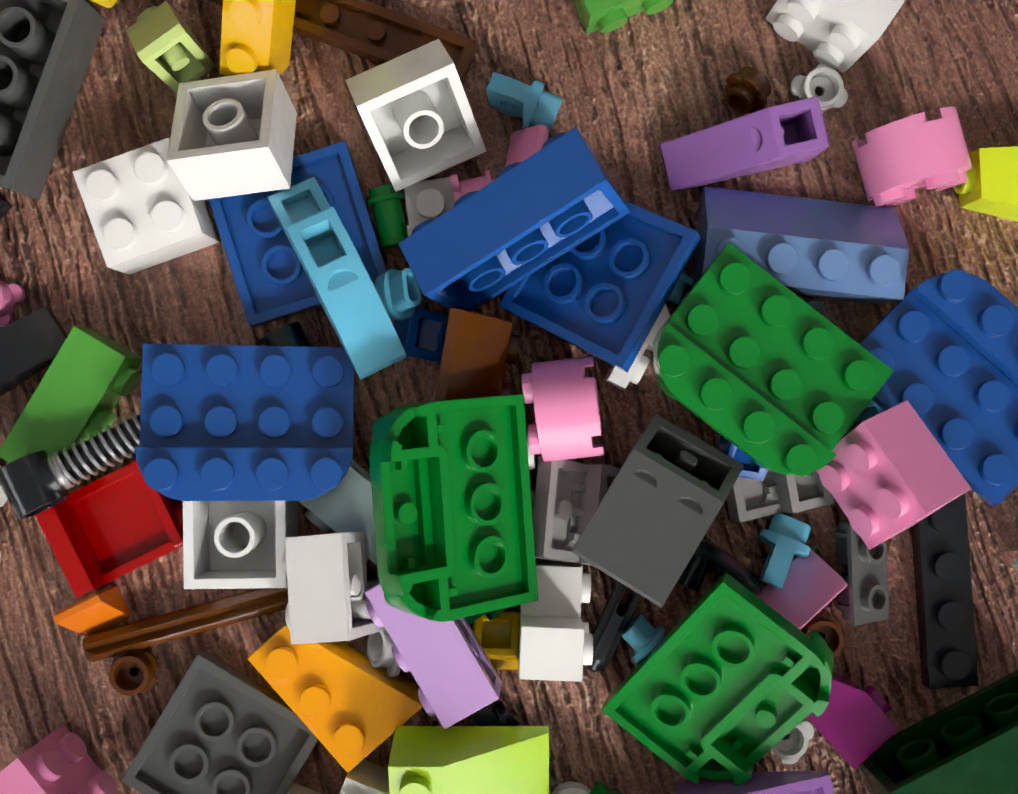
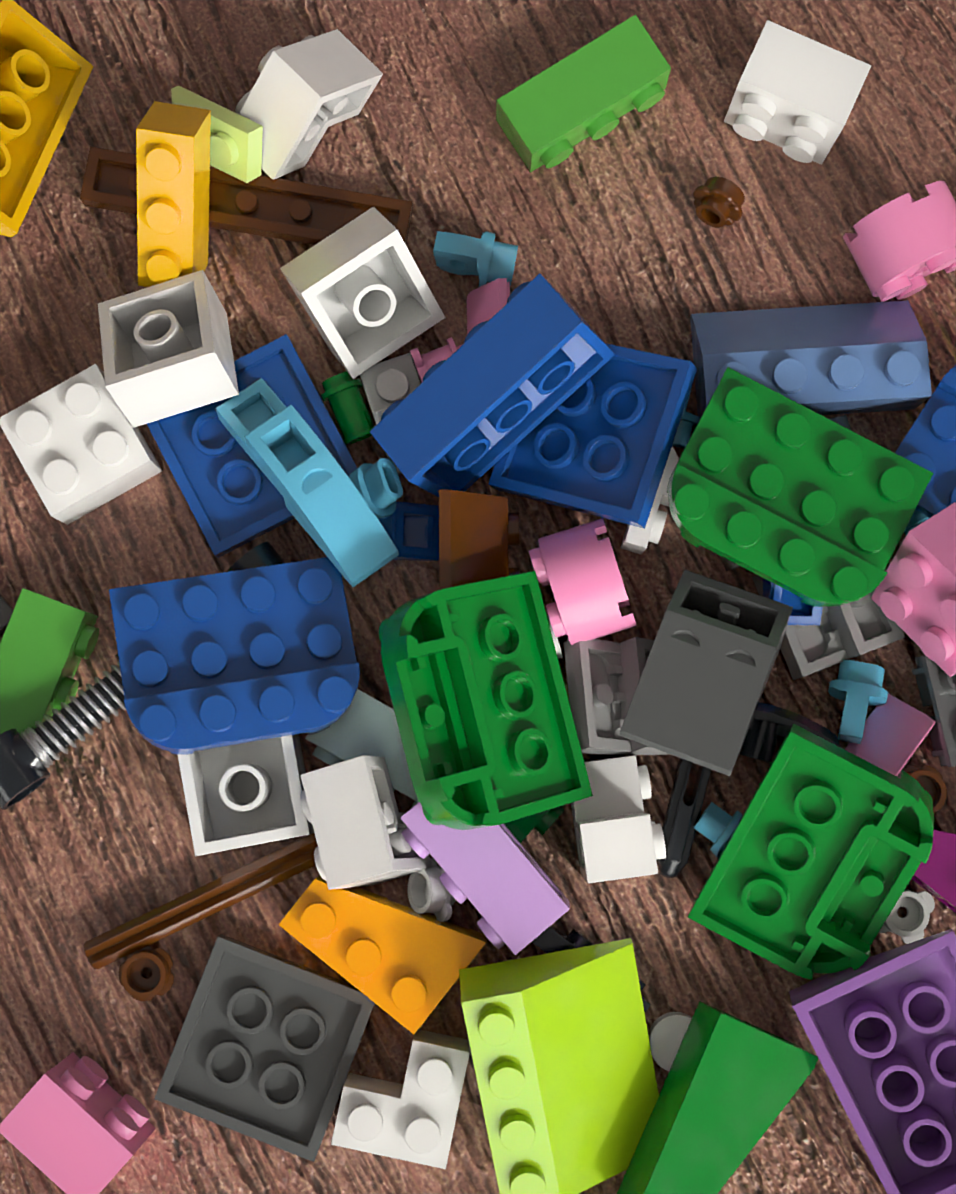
camera: 10 degrees left, 5 degrees down
red panel [35,457,183,598] -> none
orange slope [53,585,131,636] -> none
yellowish green slope [126,1,216,93] -> none
yellow slope [472,611,520,670] -> none
medium lavender slope [659,96,829,193] -> none
white plate [790,63,848,114] -> none

